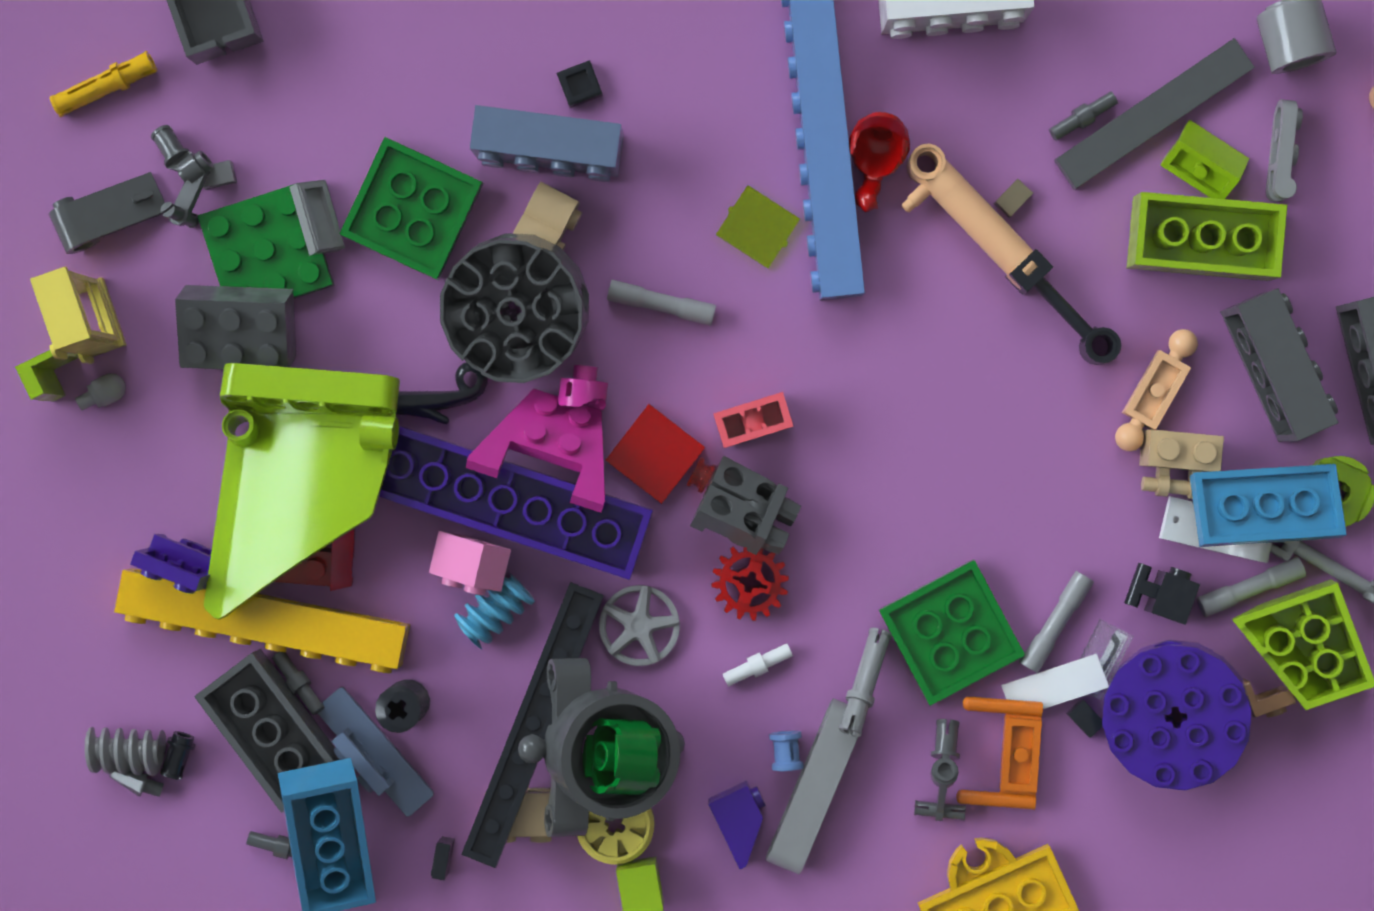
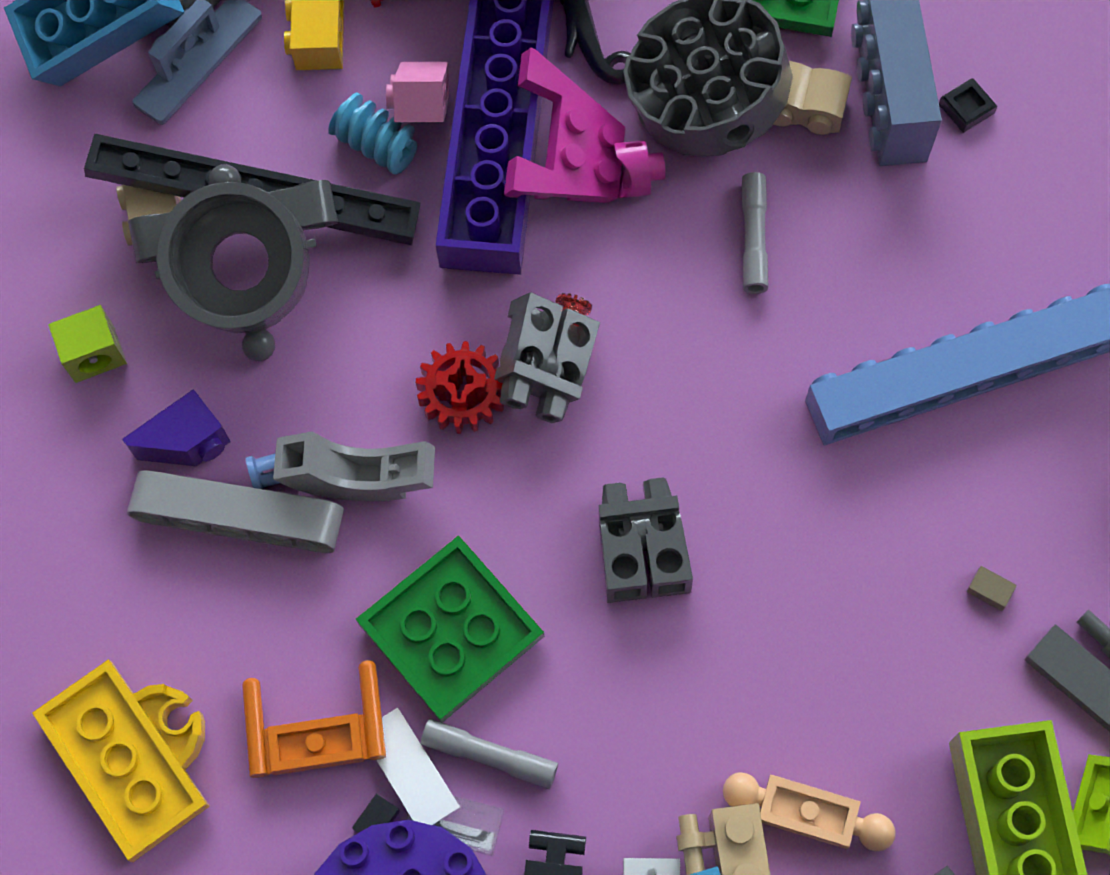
camera: 85 degrees right, 20 degrees down
black piece [375,679,430,733] -> none
black tile [431,836,455,880] -> none
light yellow wheel [577,808,655,865] -> none
green brick [583,718,661,795] -> none
light grey wheel [599,585,680,666] -> none
red tile [605,404,705,504] -> none
coral brick [713,392,794,448] -> none
clear neon green piece [716,185,800,269] -> none
white bar [723,643,793,687] -> none
light grey pin [839,628,892,737] -> none
red piece [849,112,910,212] -> none
light nougat piece [902,143,1121,365] -> none
dark grey pin [914,719,966,821] -> none
none -> light grey arch [273,431,435,501]
none -> dark grey hips [599,477,693,603]

